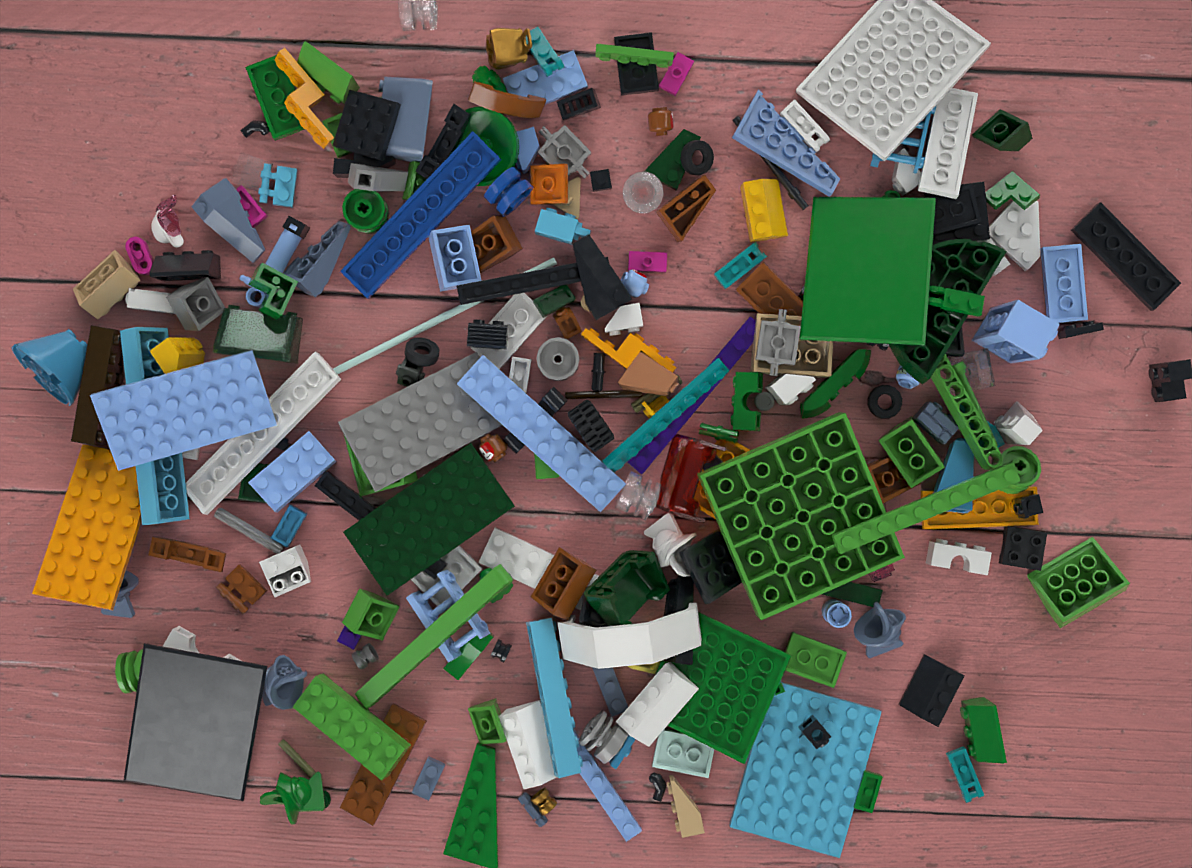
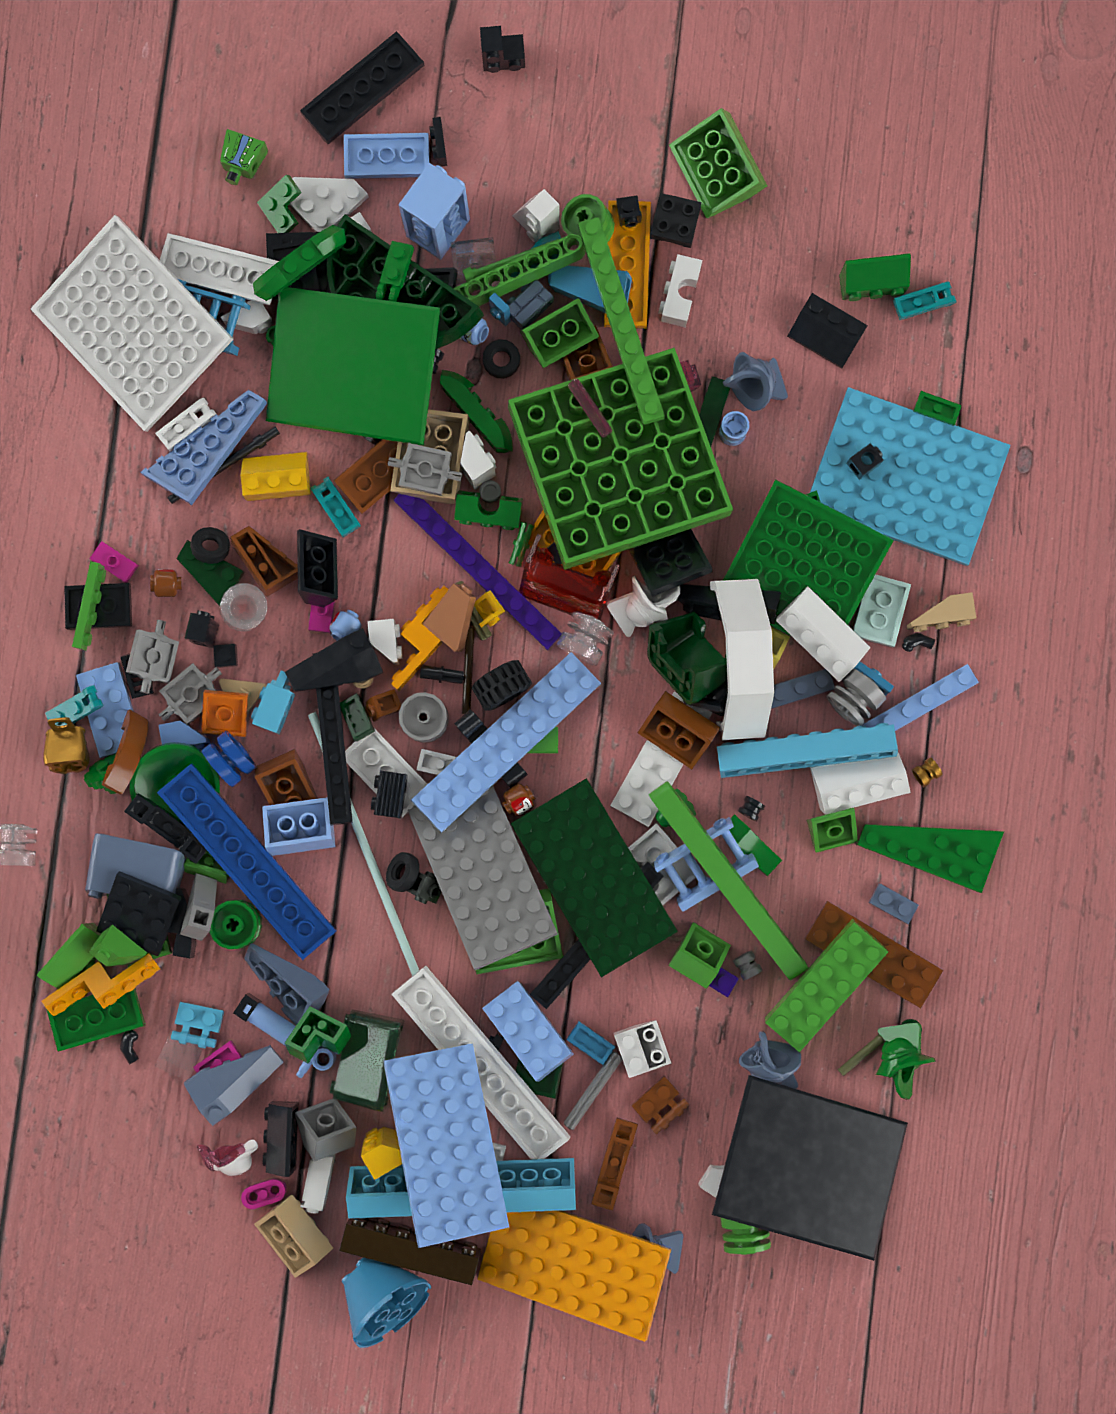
camera: 85 degrees left, 5 degrees down
sand blue axle [518,792,548,827] -> none
teal plate [602,358,729,473] -> none
bright green plate [785,632,847,688] -> none
dark green slope [972,109,1033,151] -> none
none -> bright green slope [89,925,147,966]
none -> light grey plate [126,620,179,694]
none -> black brick [184,610,220,648]
none -> bright green torso [220,129,268,185]
none -> green brick [253,225,346,301]
none -> black slope [297,529,338,608]
none -> dark azure plate [489,293,511,327]
none -> clear pink axle [568,379,612,438]

